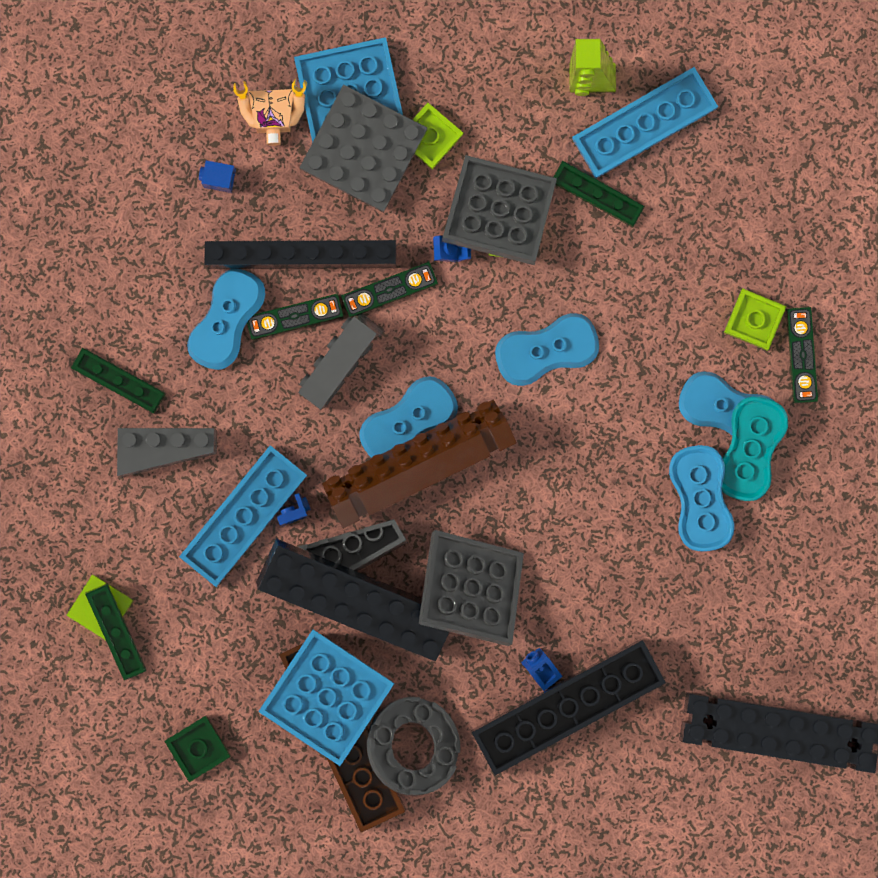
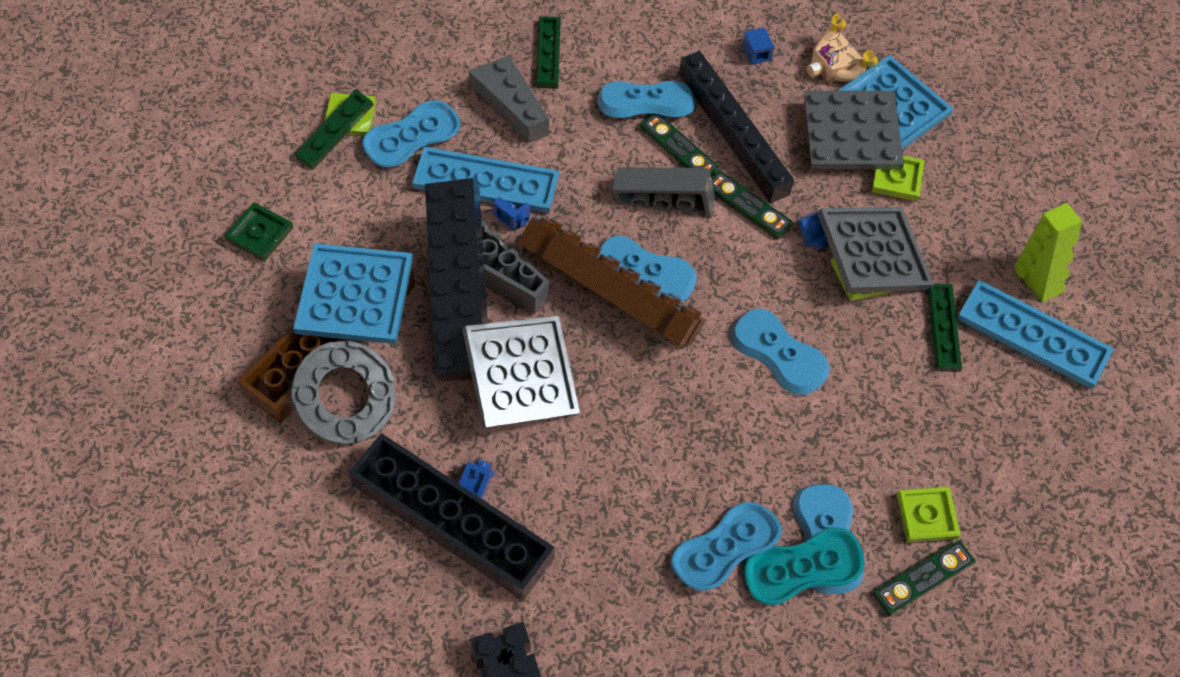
camera: 60 degrees right, 25 degrees down
none -> dark azure plate [362,100,461,168]

